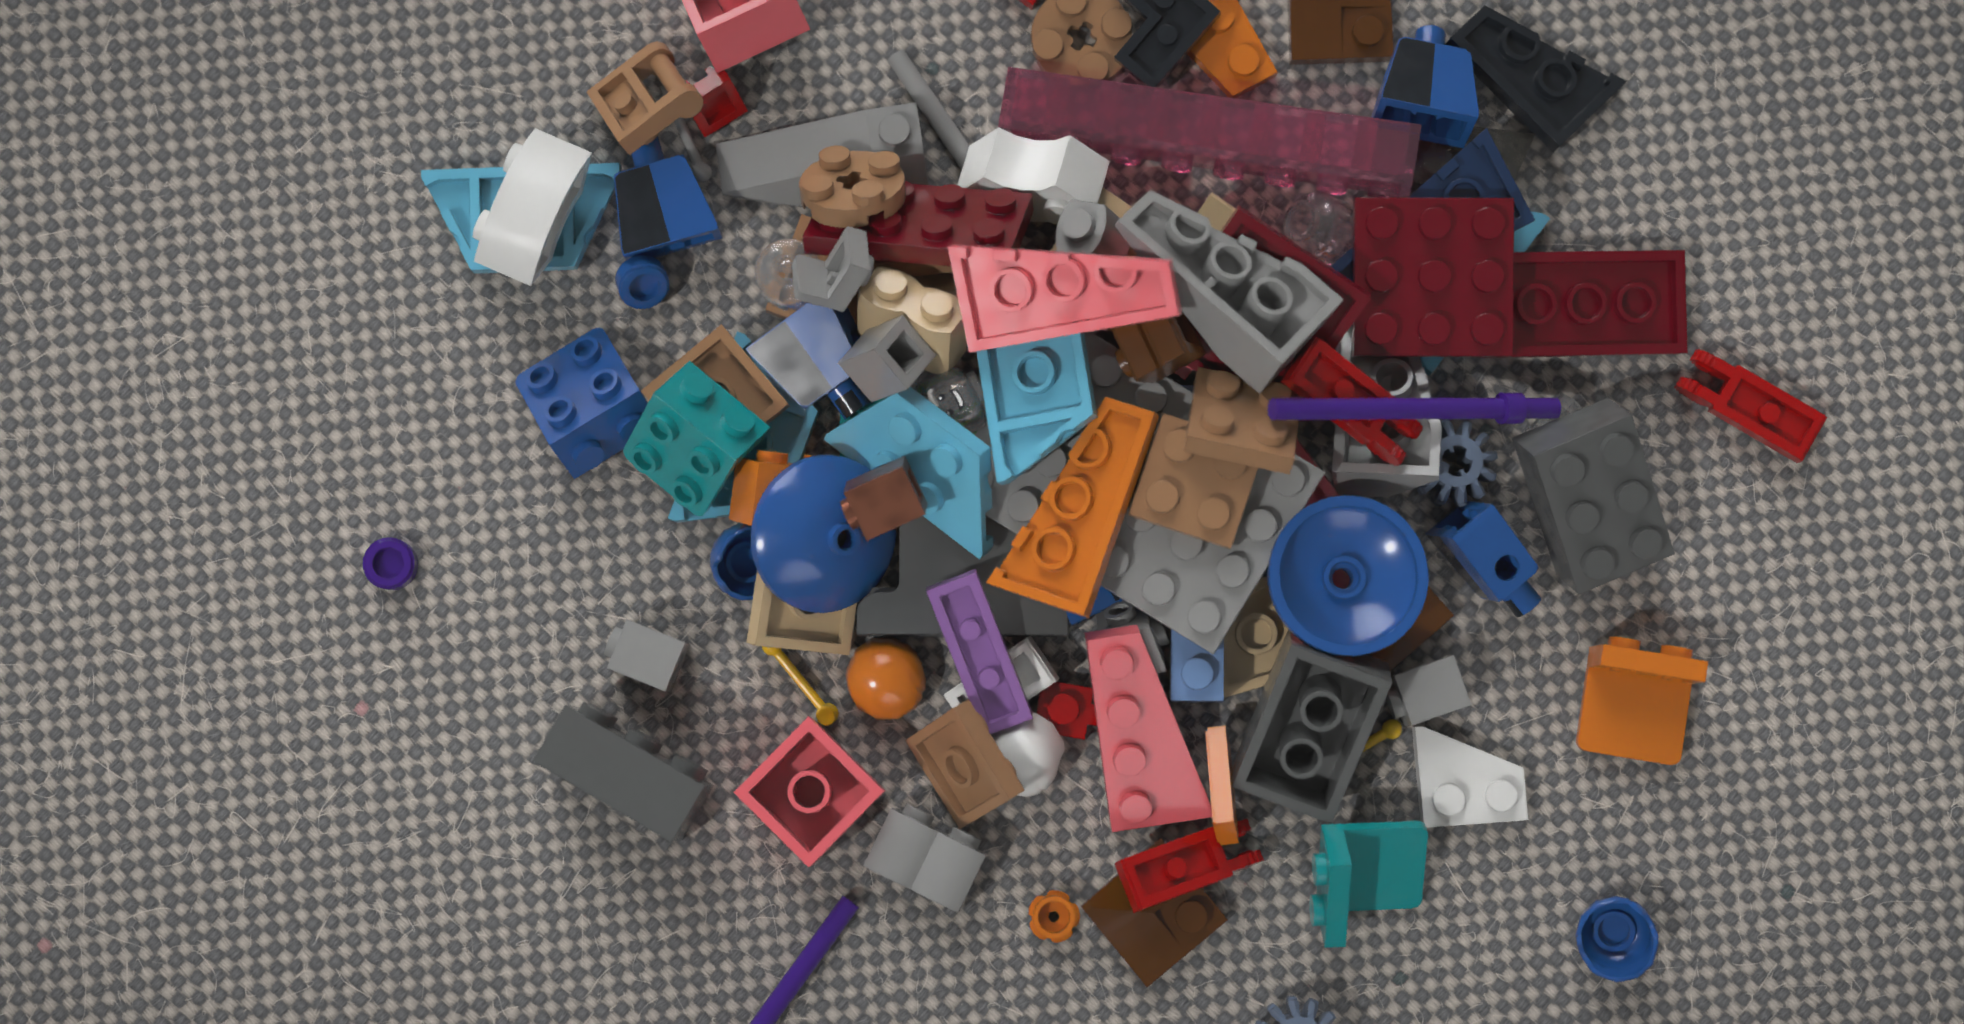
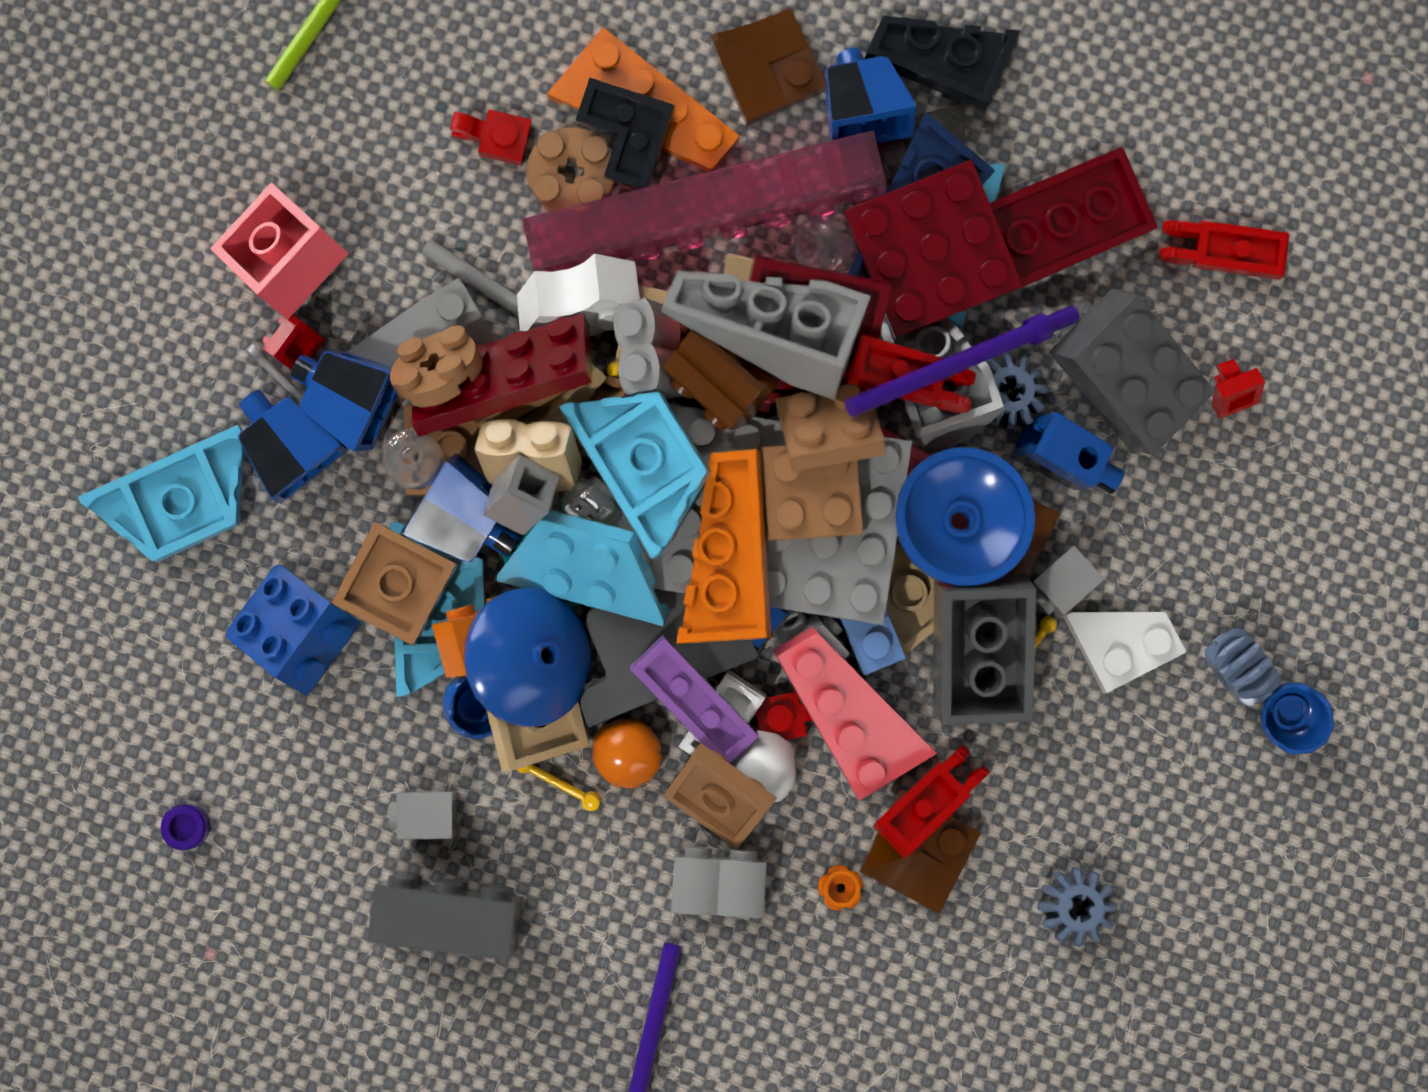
camera: 25 degrees left, 0 degrees up
white brick [473,128,592,286] -> none
medium nougat plate [586,41,703,156] -> none
blue tile [615,255,670,309] -> none
teal bracket [623,361,770,516] -> none
coral brick [733,716,886,868] -> none
light grey bracket [792,226,874,312] -> none
copper brick [840,456,927,541] -> none
coral wing [948,244,1182,353] -> none
orange tile [1205,725,1239,845] -> none
teal bracket [1309,821,1428,948] -> none
orange bracket [1576,636,1708,765] -> none
none -> blue torso [291,350,398,451]
none -> sand blue gear [1204,628,1281,707]
none -> red tile [1211,359,1265,420]

